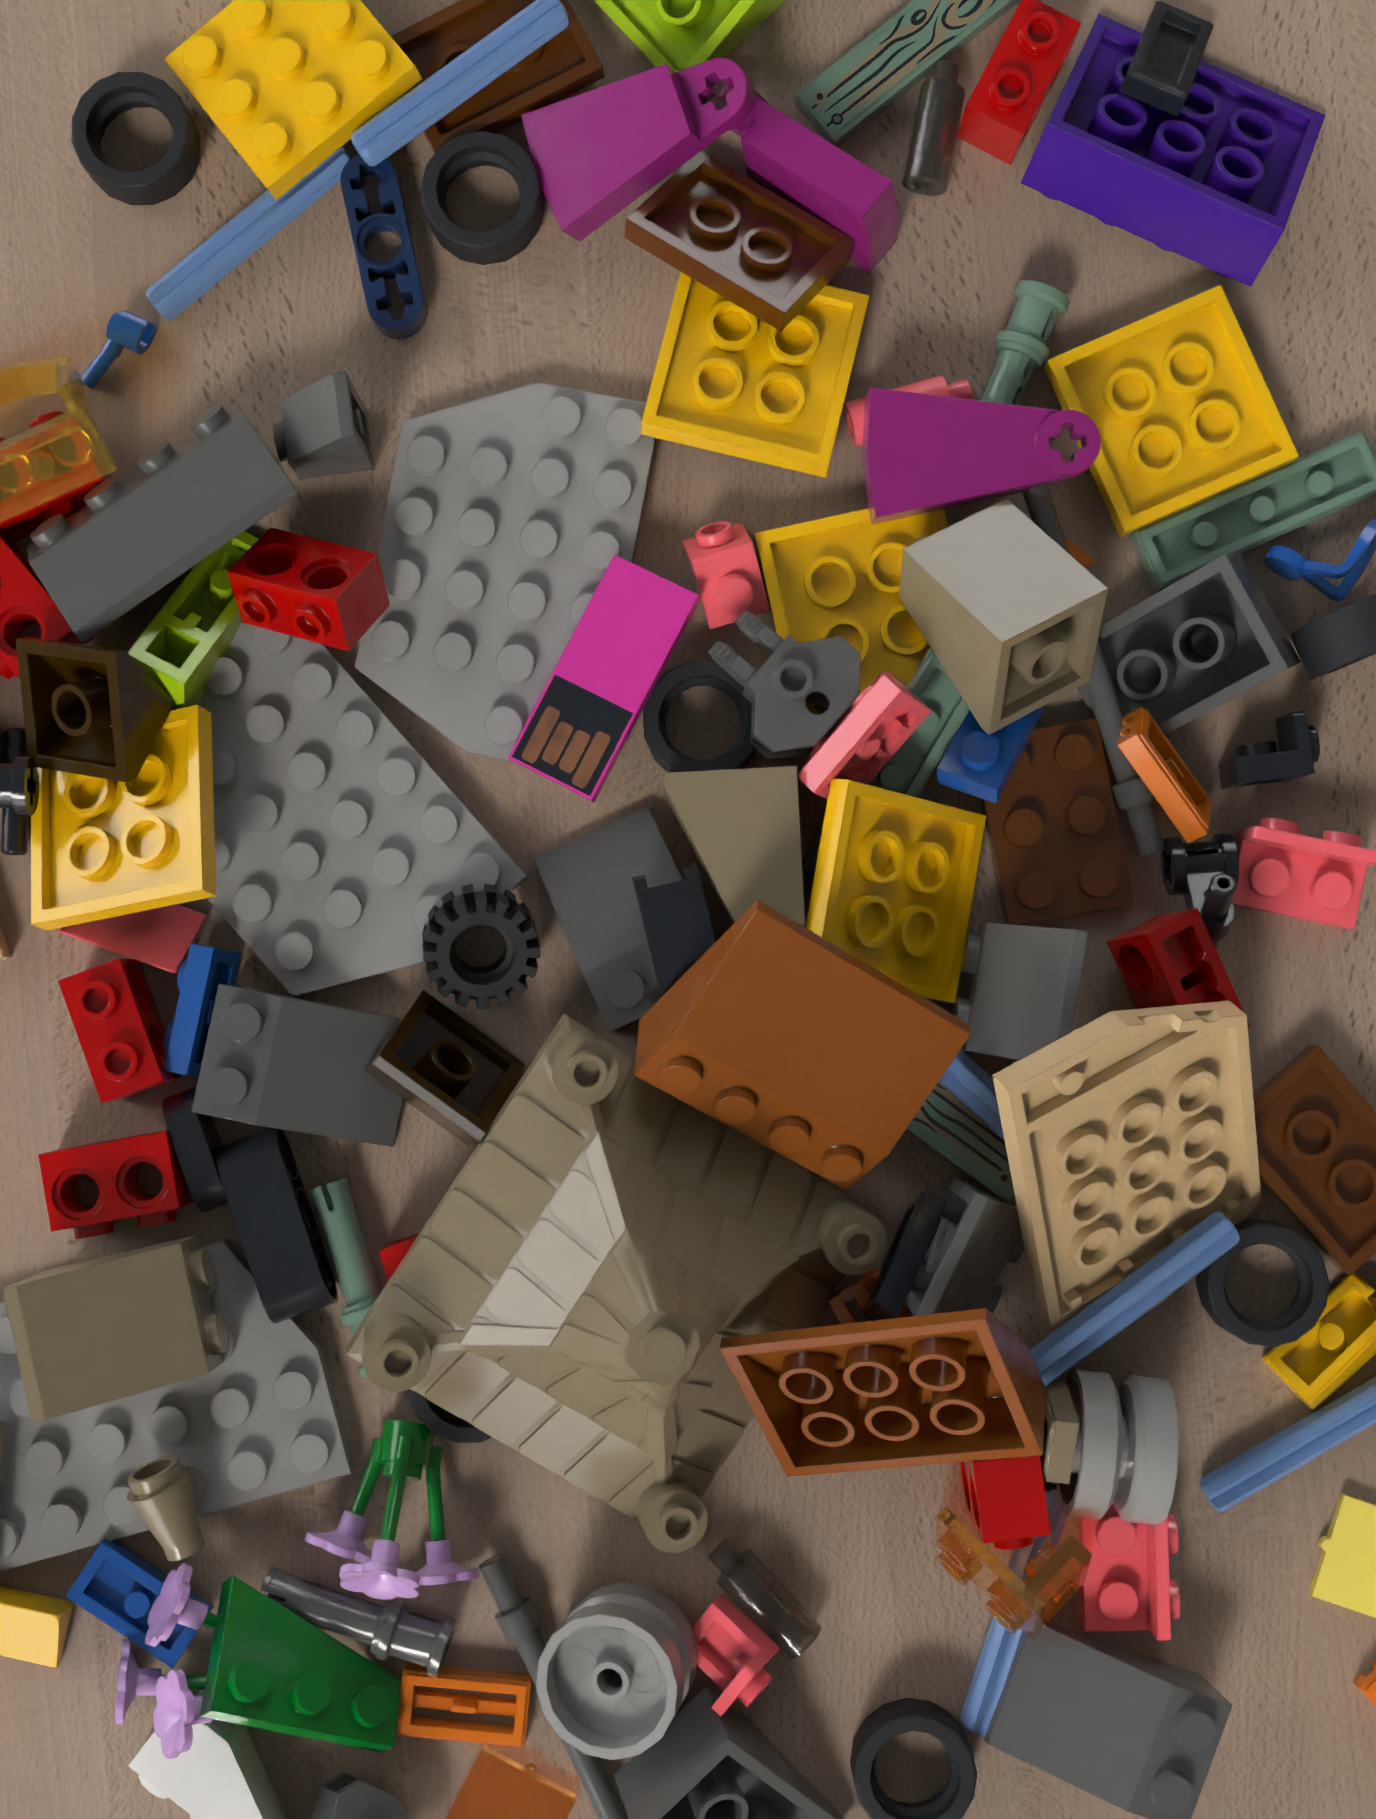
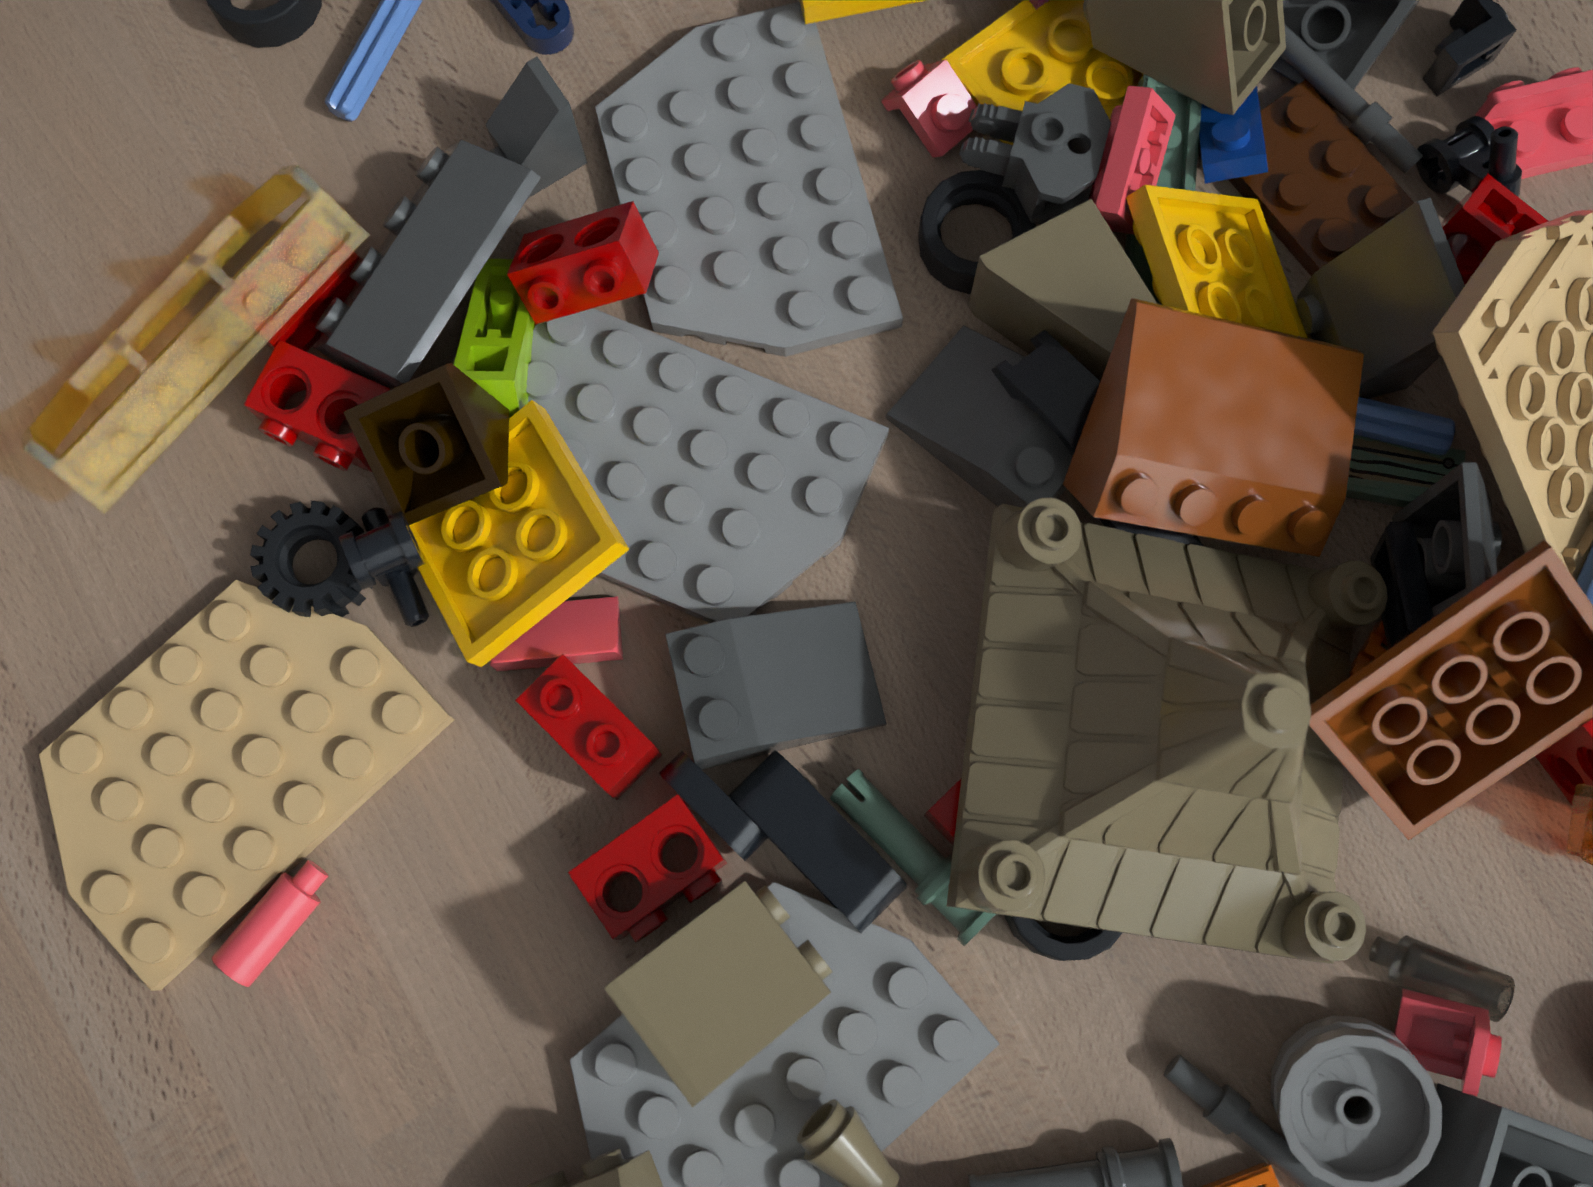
camera: 25 degrees left, 10 degrees down
blue hand [79,311,156,389] -> none
blue plate [163,943,242,1076] -> none
plant [304,1420,479,1600] -> none
dark brown slope [364,990,525,1145] -> none
black tyre [422,883,540,1009] -> none
dark pink piece [508,554,700,803] -> none
orange tile [1117,707,1212,844] -> none

